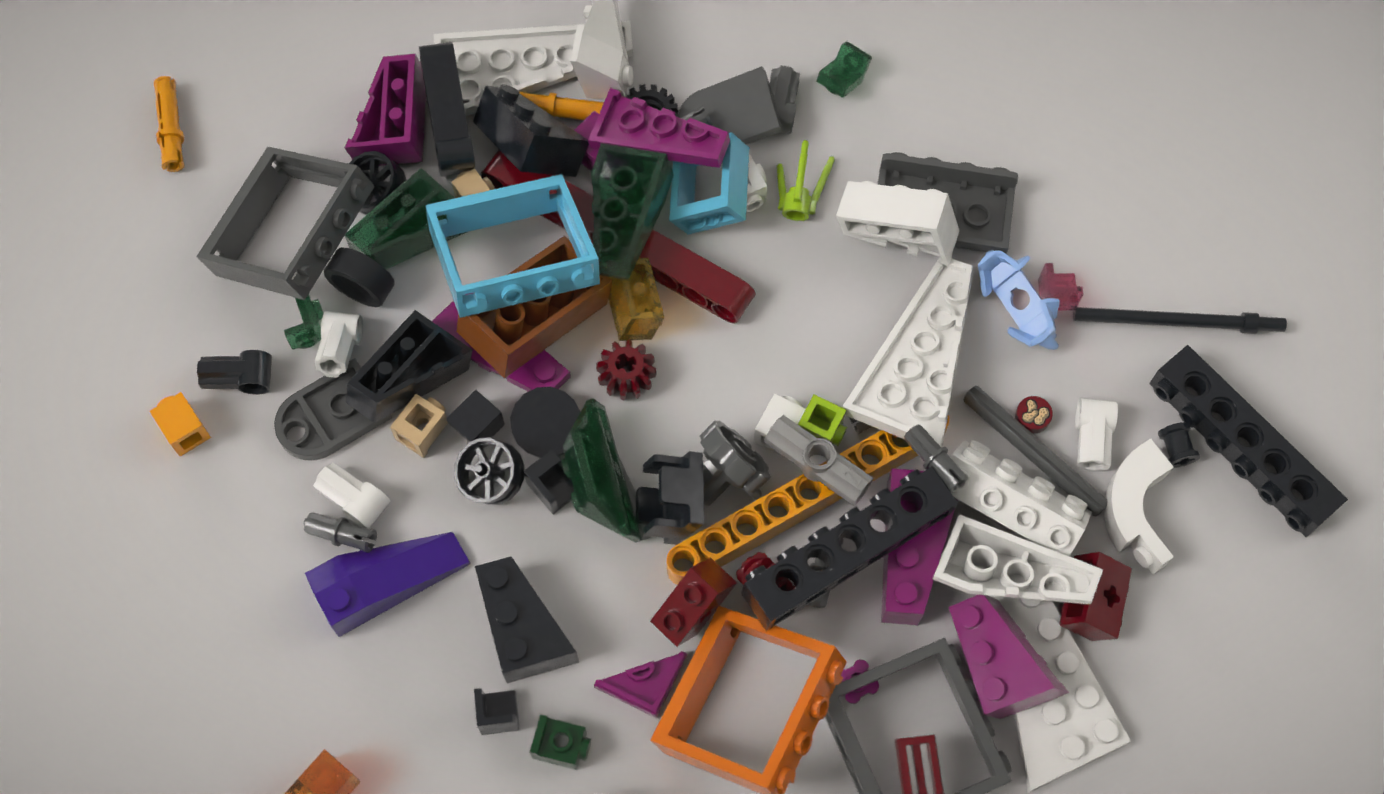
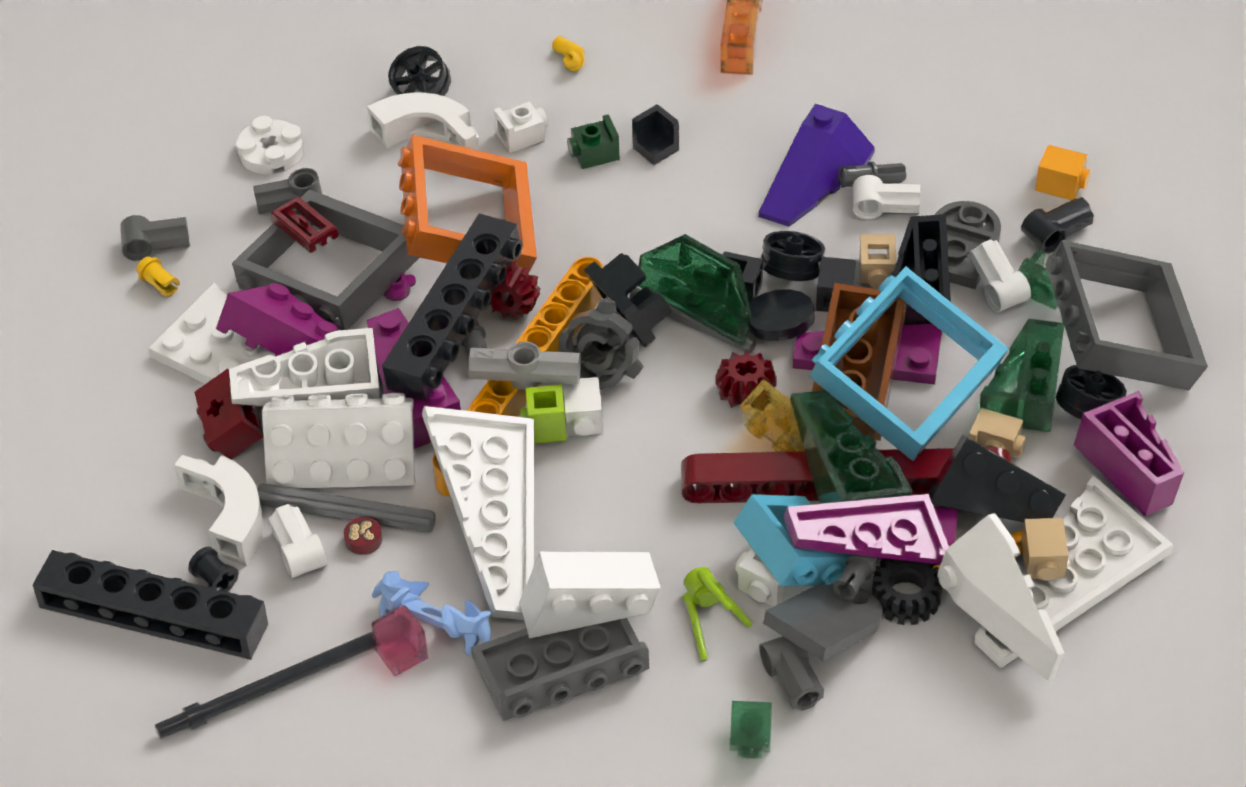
camera: 150 degrees right, 20 degrees down
black tyre [324,247,395,308] -> none
black beam [418,42,475,177] -> none
black wedge [475,556,579,683] -> none
magenta tile [594,651,687,718] -> none
dark red brick [650,557,738,647] -> none
dark grey axle [904,424,968,492] -> none
none -> tan brick [1021,518,1069,581]

